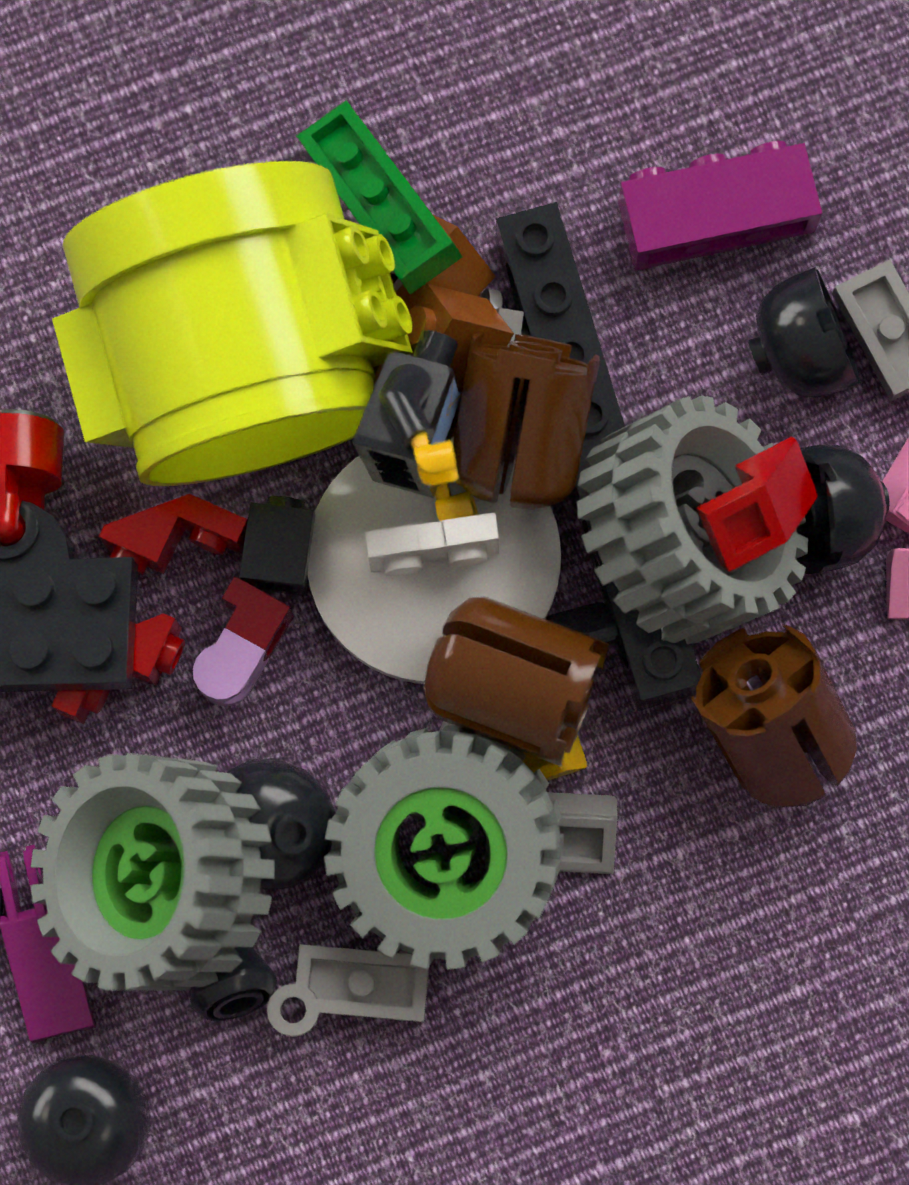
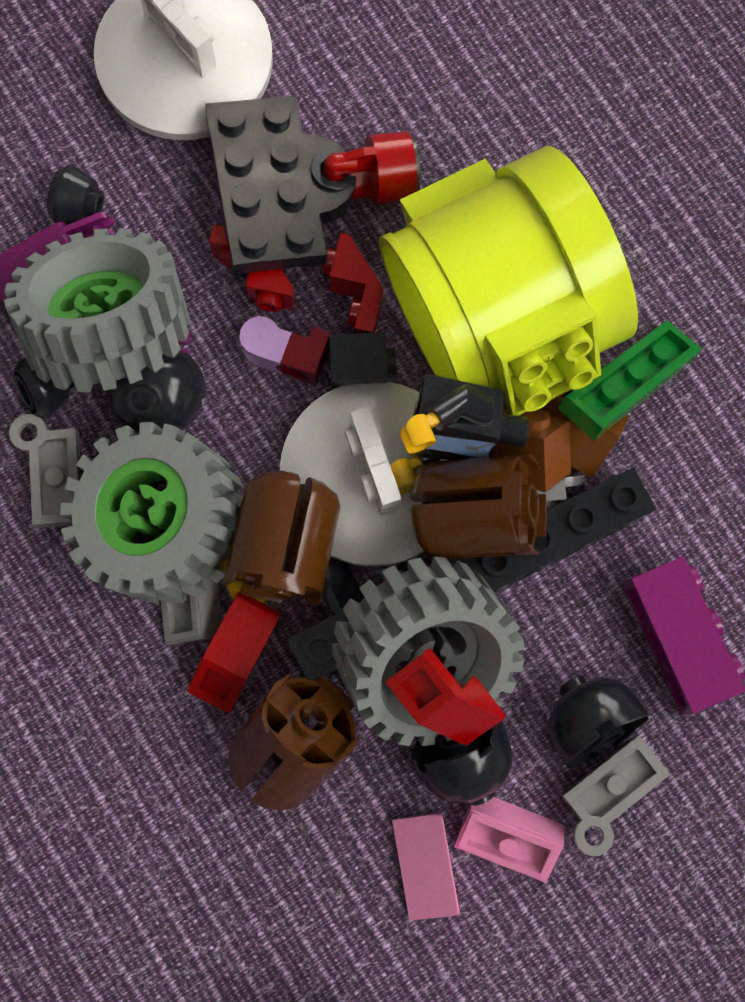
camera: 70 degrees right, 0 degrees up
none -> red slope [187,591,282,714]

